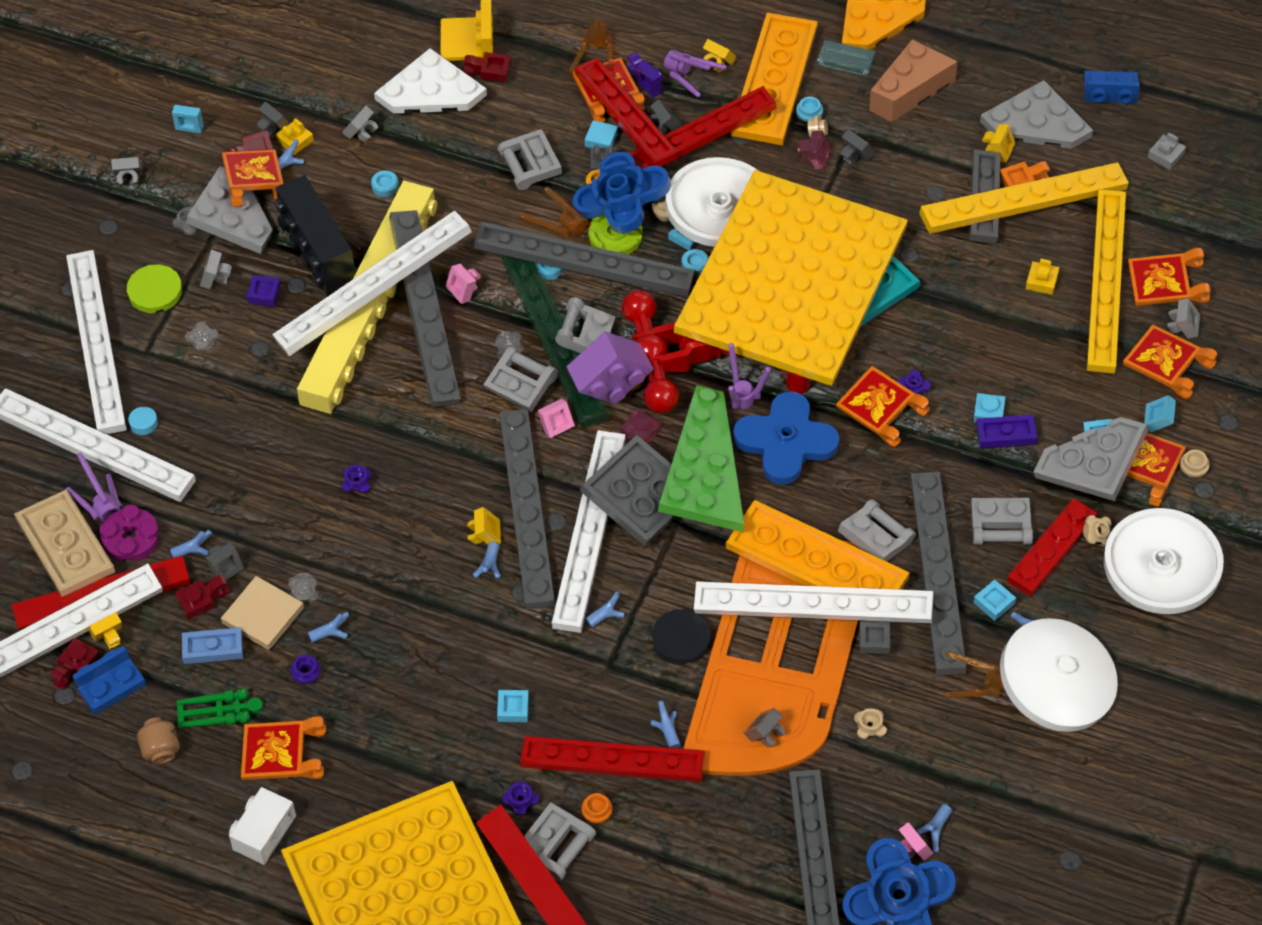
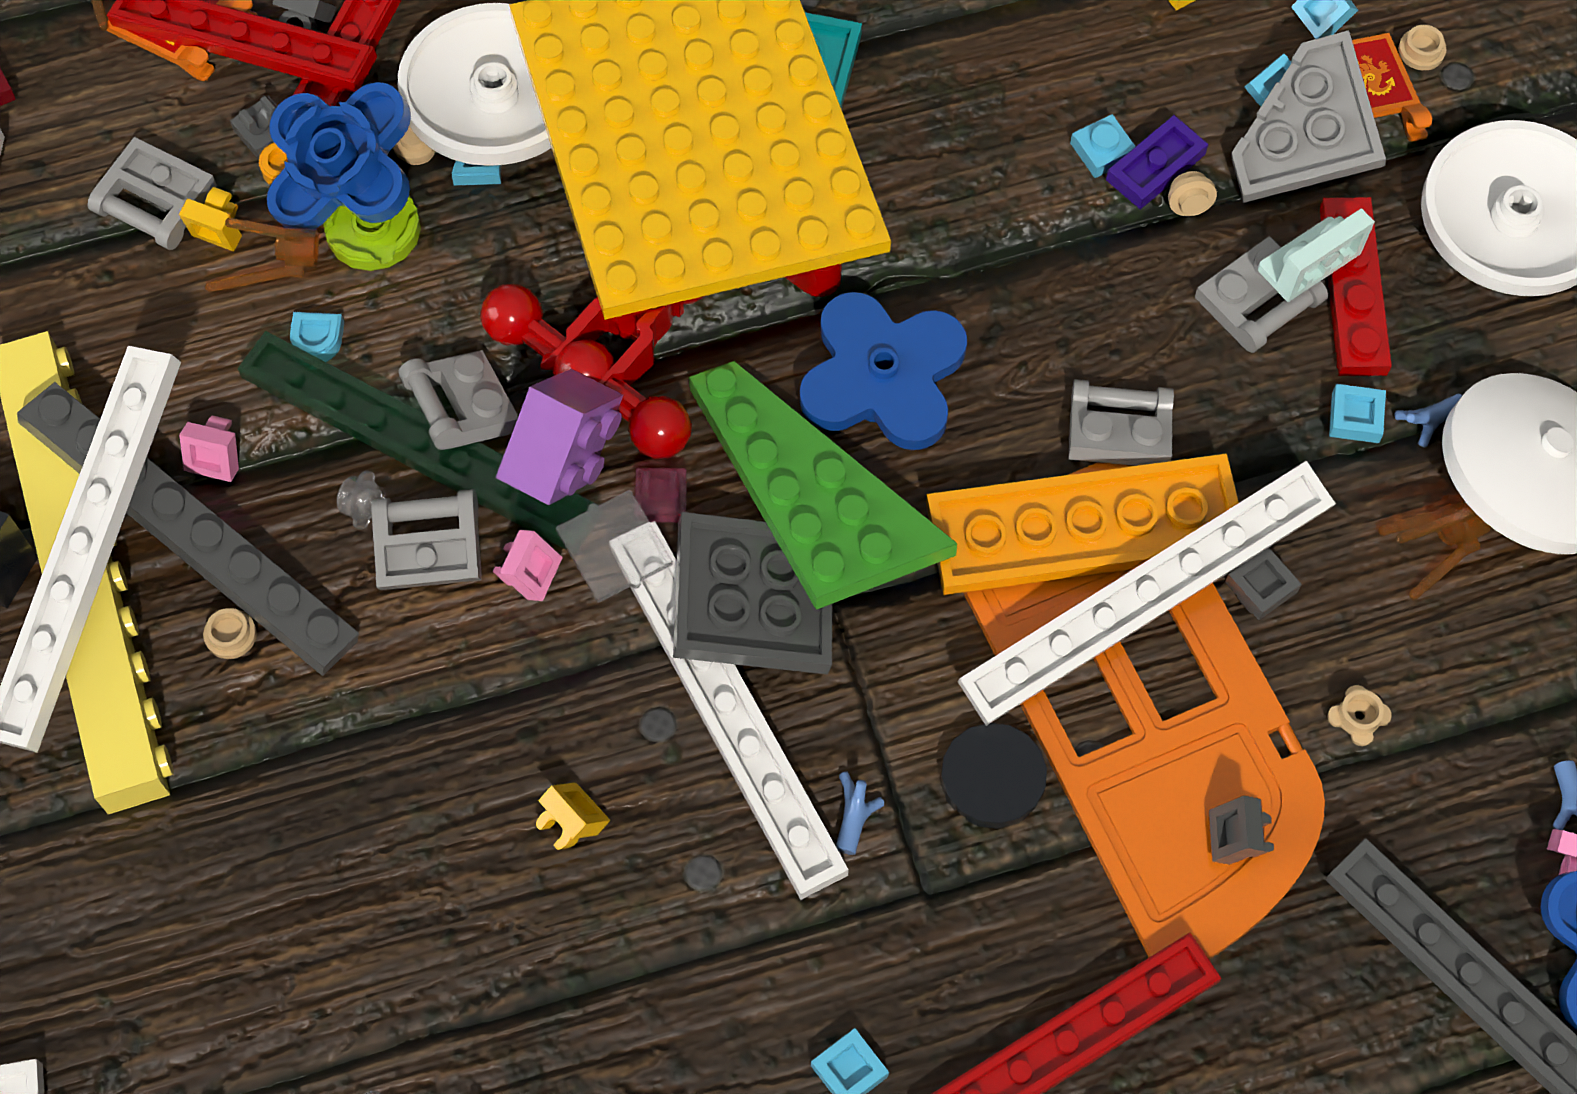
camera: 40 degrees left, 10 degrees up
dark purple plate [342,465,372,493] -> none
medium blue bar [473,542,501,579] -> none
dark grey plate [474,221,695,297] -> none
dark grey plate [500,409,555,610] -> none
medium azure tile [585,120,618,148] -> none
medium blue bar [651,701,681,748] -> none
medium azure tile [682,249,709,277] -> none
medium lavender plant [728,343,771,409] -> none
flag [836,366,930,447] -> none
dark purple plate [897,370,931,395] -> none
dark grey plate [910,472,966,675] -> none
tan plate [1083,515,1111,545] -> none
none -> yellow tile [179,187,242,252]
none -> tan plate [203,608,257,659]
none -> clear piece [556,490,673,603]
none -> tan plate [1168,171,1217,216]
none -> light aqua bracket [1258,208,1375,302]

